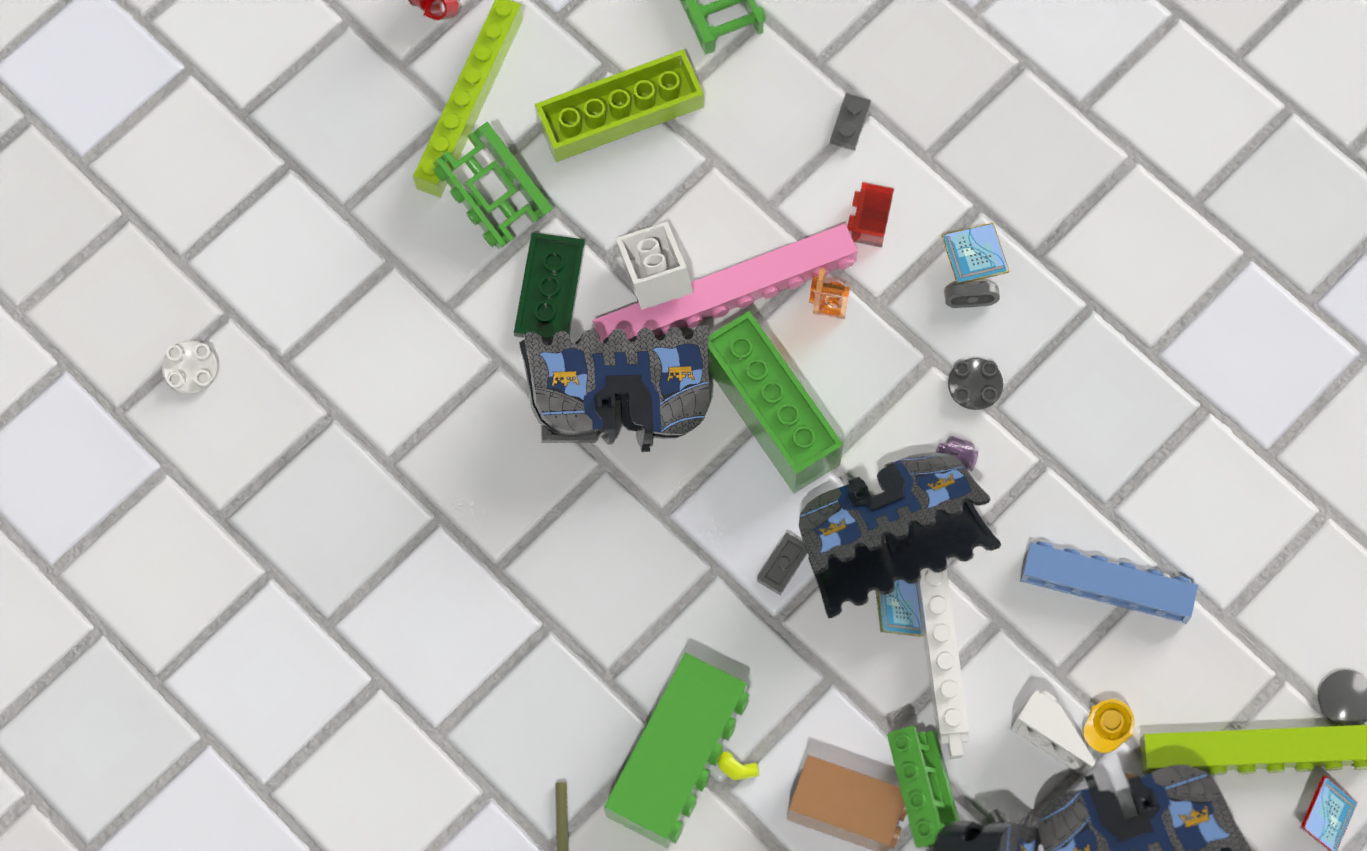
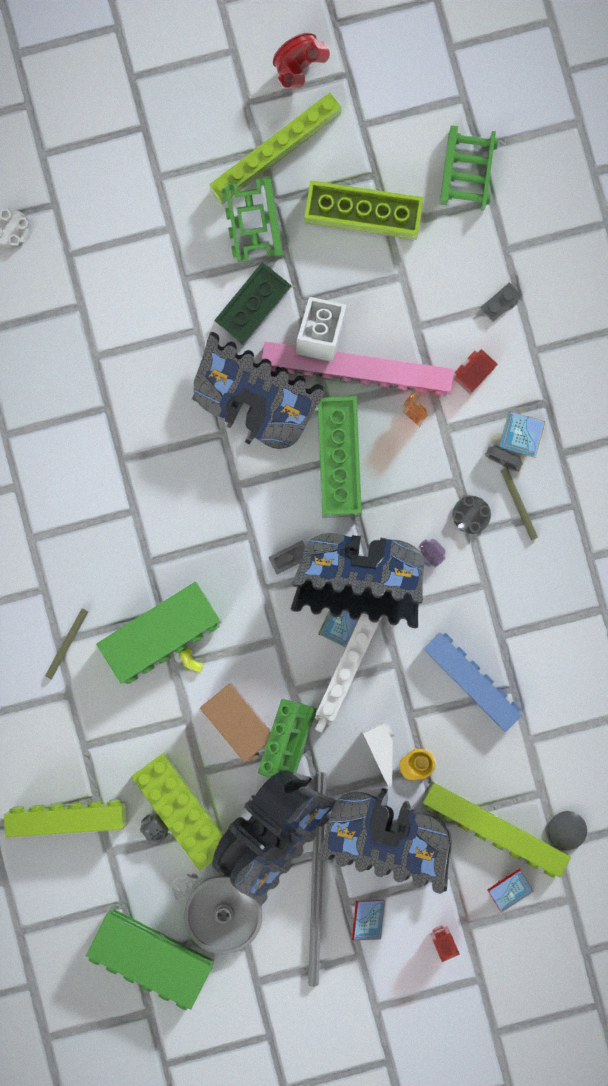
camera: 30 degrees right, 15 degrees up
none -> olive bar [501,468,538,540]

